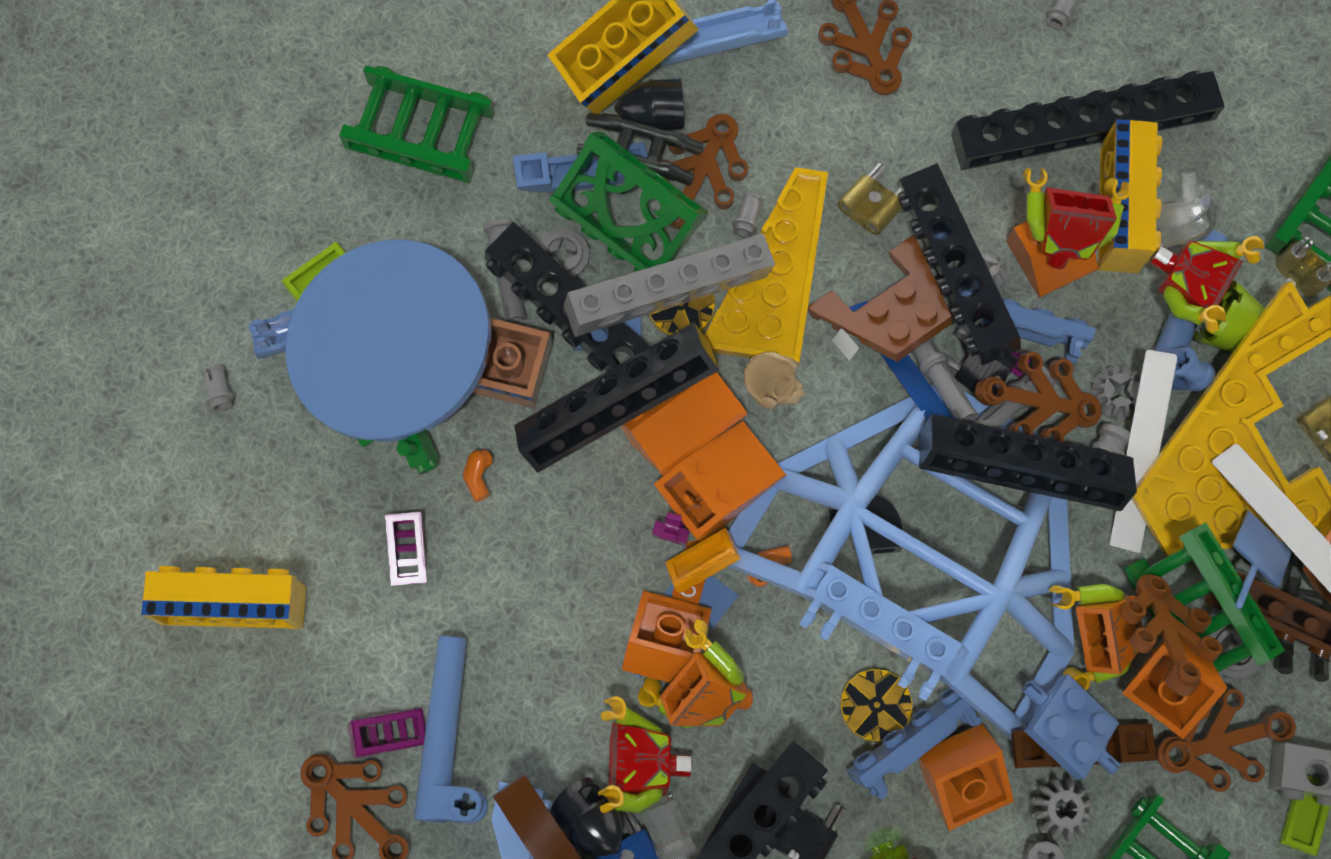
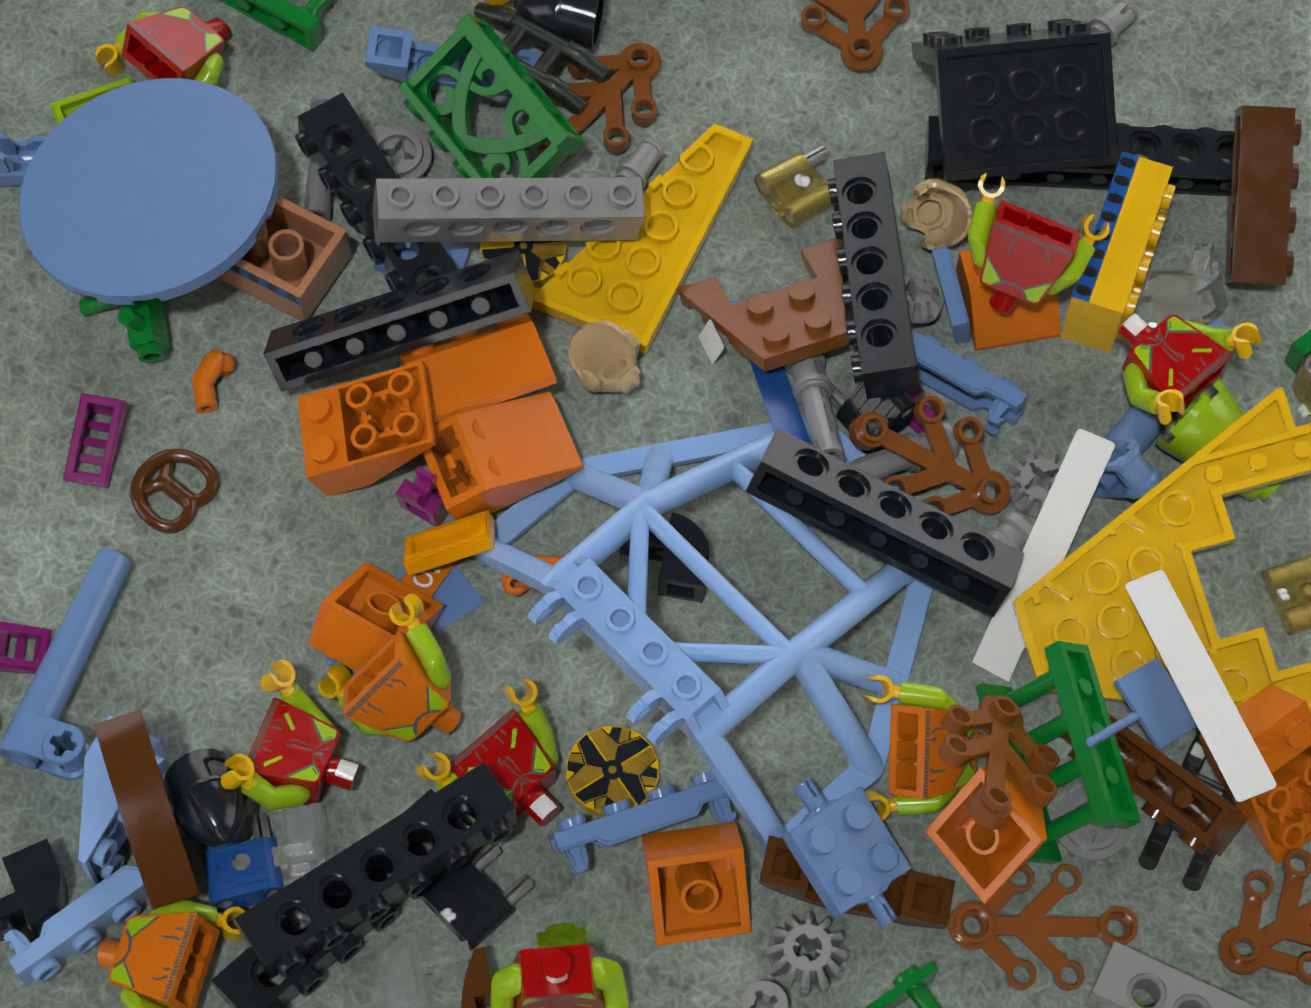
camera: 15 degrees right, 10 degrees down
none -> red torso [95,6,229,86]
none -> reddish brown piece [130,448,220,534]
none -> orange slope [297,361,436,496]
none -> torso [416,677,561,827]
none -> tan hair [900,178,973,250]
none -> black bracket [911,19,1119,182]
none -> medium blue tile [932,246,972,344]
none -> reddish brown brick [1225,105,1302,287]

